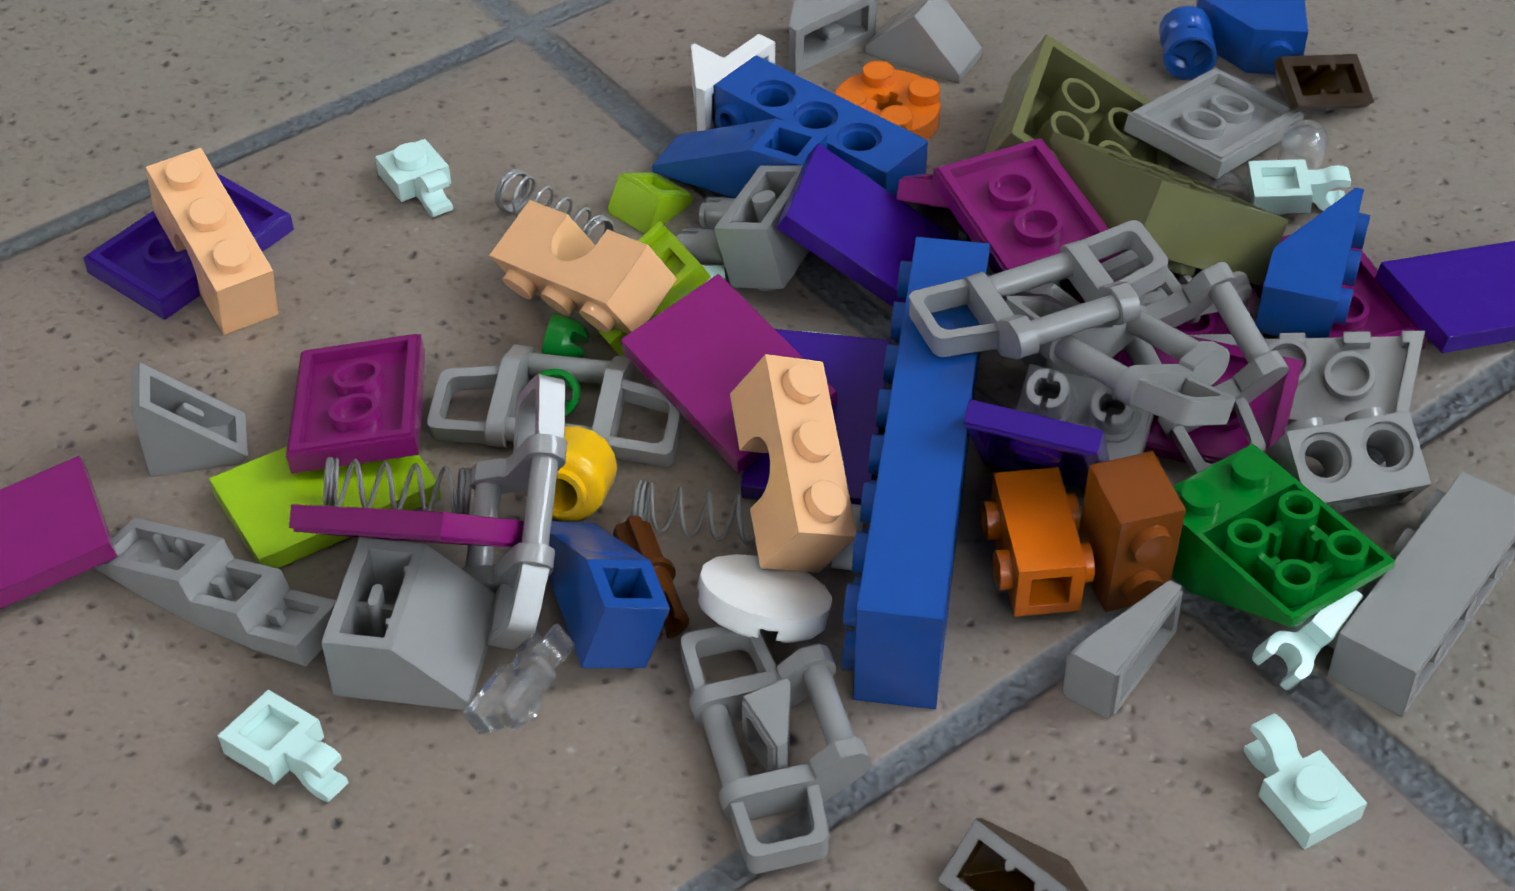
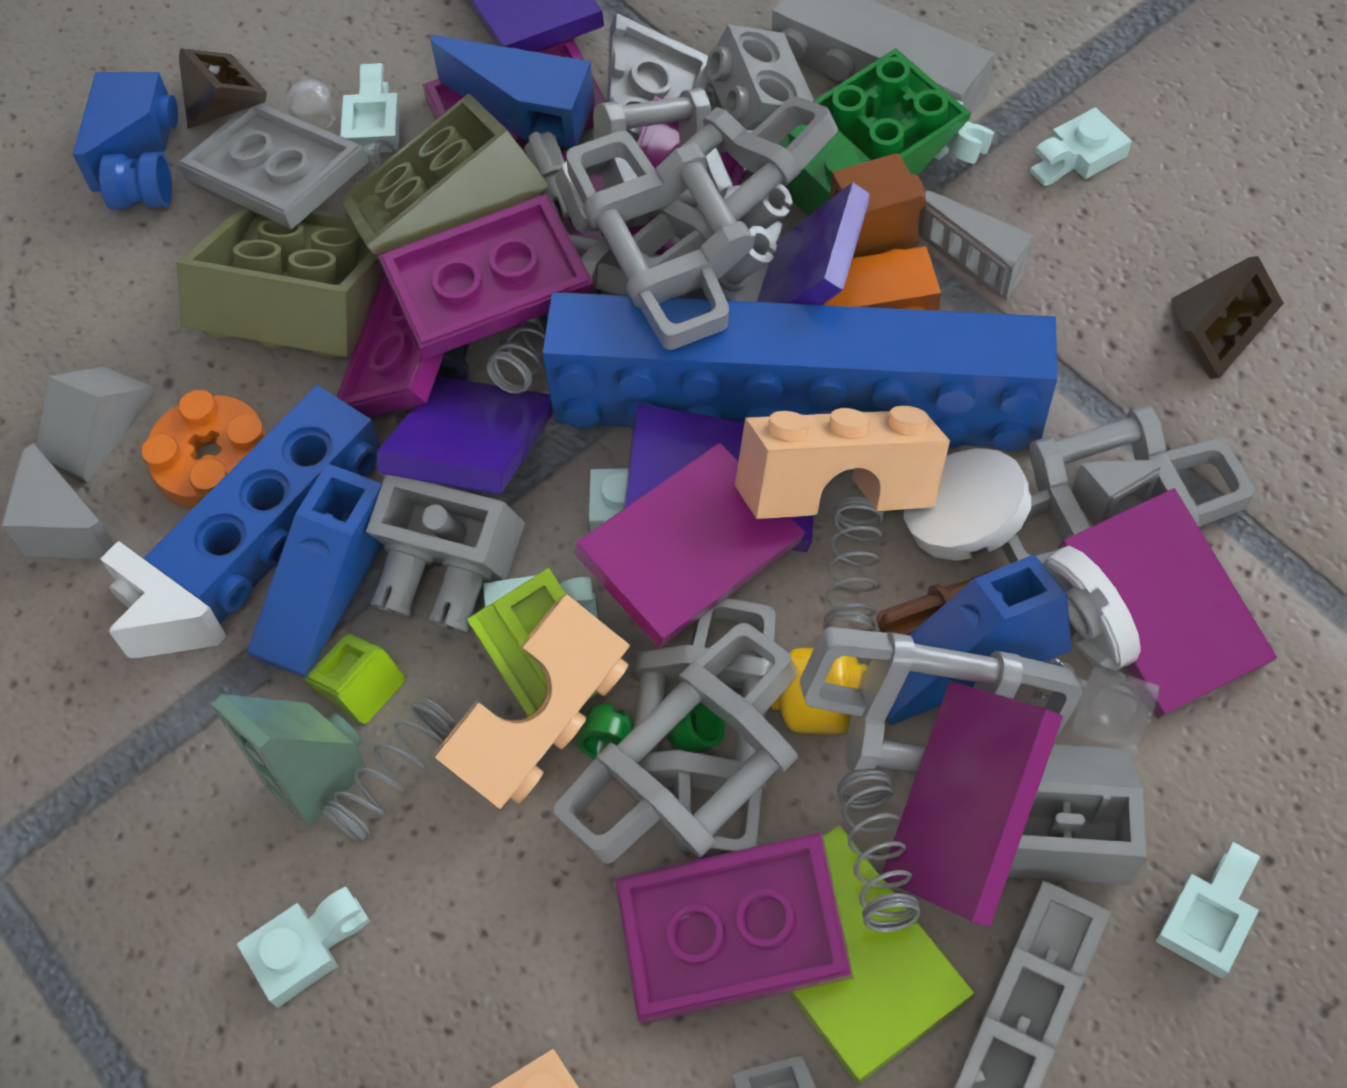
camera: 90 degrees left, 15 degrees up
none -> sand green slope [211,694,367,827]
none -> light grey bar [553,623,798,863]
none -> white tile [1042,546,1141,672]
none -> magenta tile [1058,488,1277,719]

